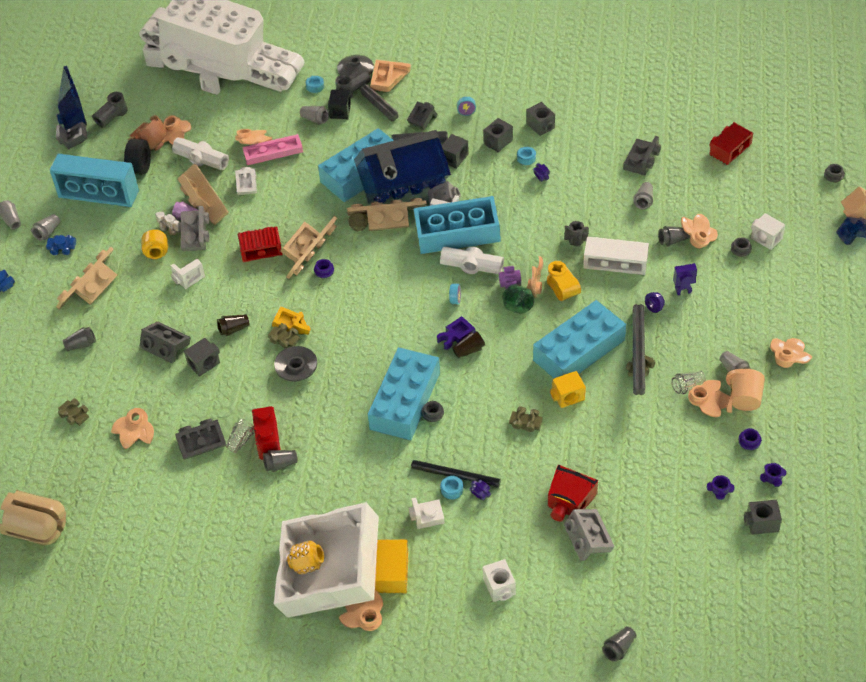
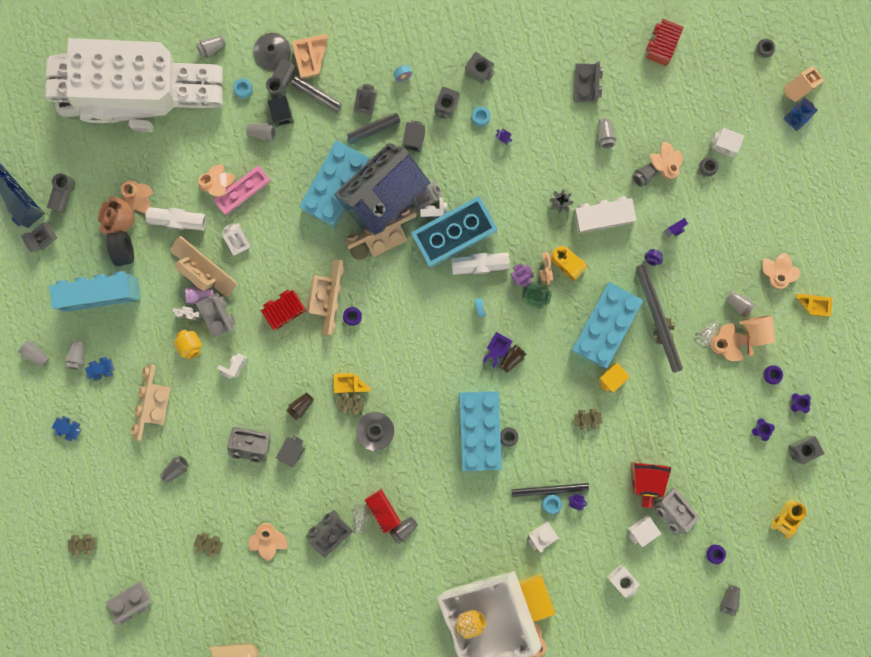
camera: 20 degrees left, 35 degrees up
none -> light grey cone [196,35,226,58]
none -> white brick [628,516,661,547]
none -> dark purple plate [706,544,726,564]
none -> yellow piece [770,500,807,539]
none -> yellow slope [796,294,833,317]

